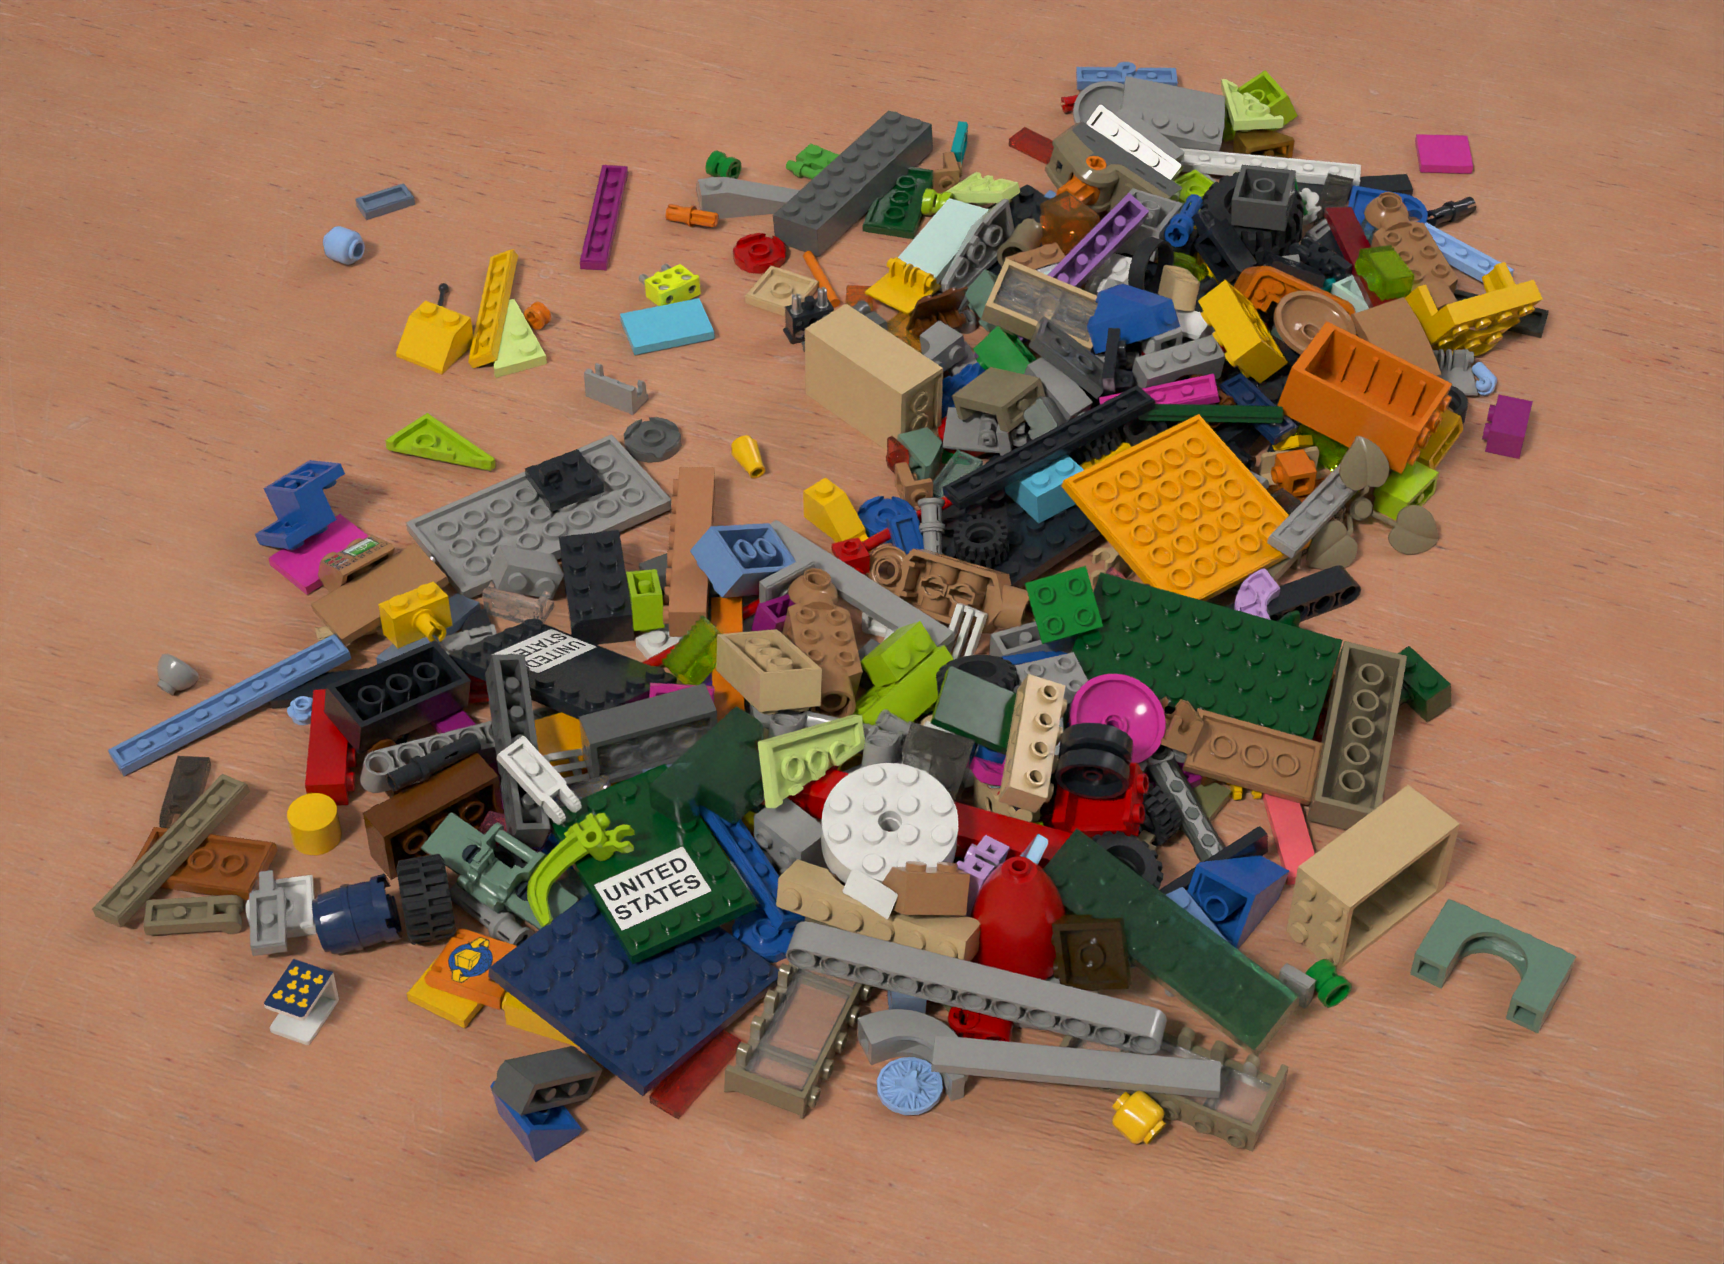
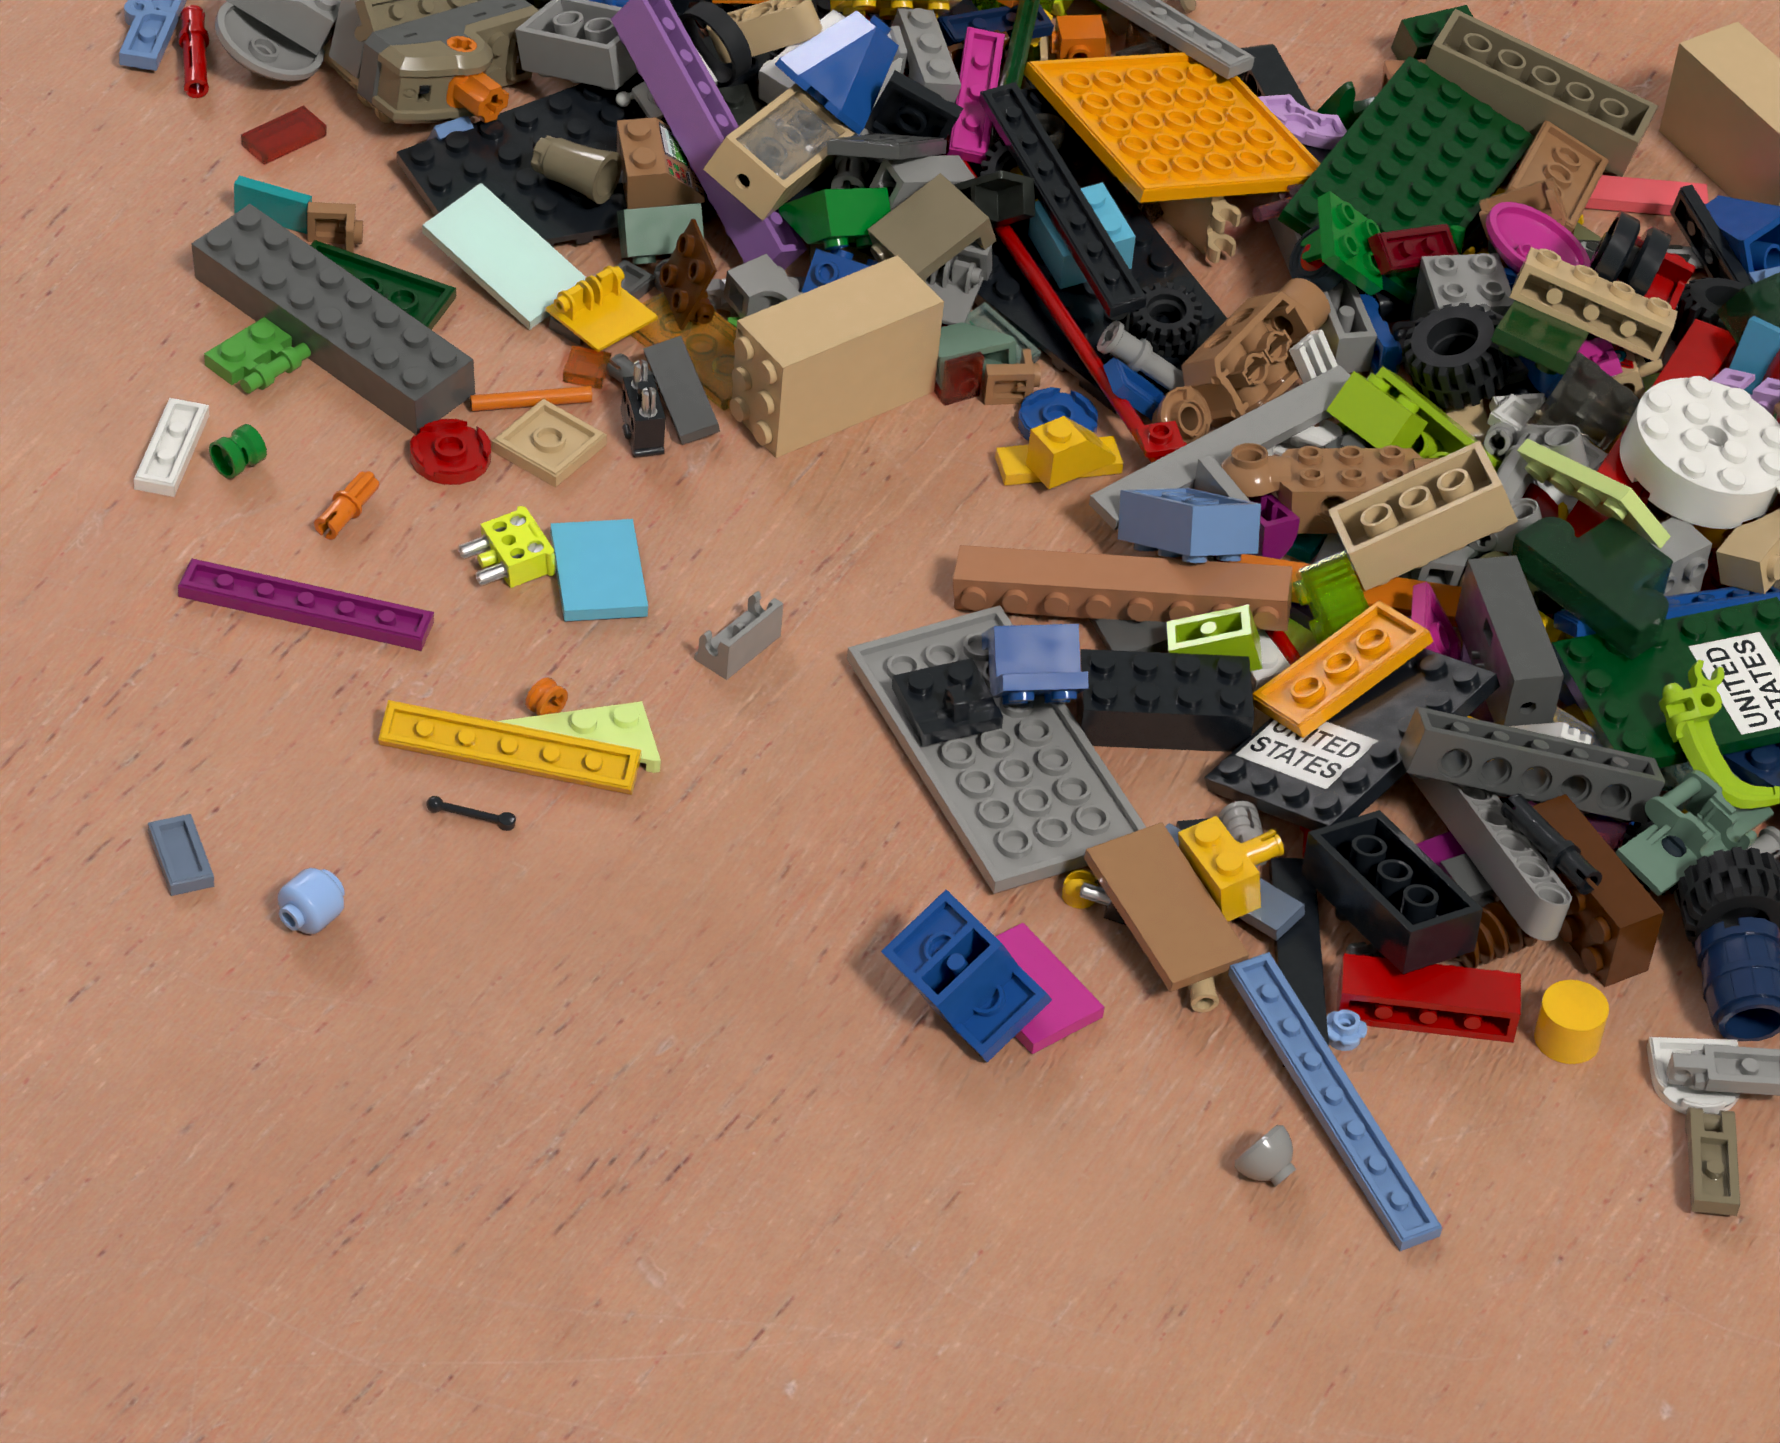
camera: 85 degrees left, 0 degrees up
dark tan tile [92,774,250,928] -> none
dark orange tile [132,827,278,900] -> none
clear smoke hinge [159,756,211,829] -> none
medium nougat slope [318,535,395,592] -> none
lime wing [385,413,496,471] -> none
yellow slope [396,300,473,375] -> none
clear hinge [482,579,555,624] -> none
light grey brick [488,544,563,600] -> none
white hinge [497,736,582,825] -> none
dark grey tile [624,417,681,463] -> none
light grey wedge [696,177,800,219] -> none
yellow cone [731,435,766,479] -> none
lime wheel [921,188,953,216] -> none
light grey wedge [941,198,1014,292] -> none
yellowish green wing [945,172,1020,206] -> none
clear orange slope [1040,191,1100,256] -> none
none -> white tile [134,398,209,497]
none -> bracket [982,624,1089,705]
none -> light orange tile [1252,600,1434,738]
none -> dark red tile [1367,224,1459,275]

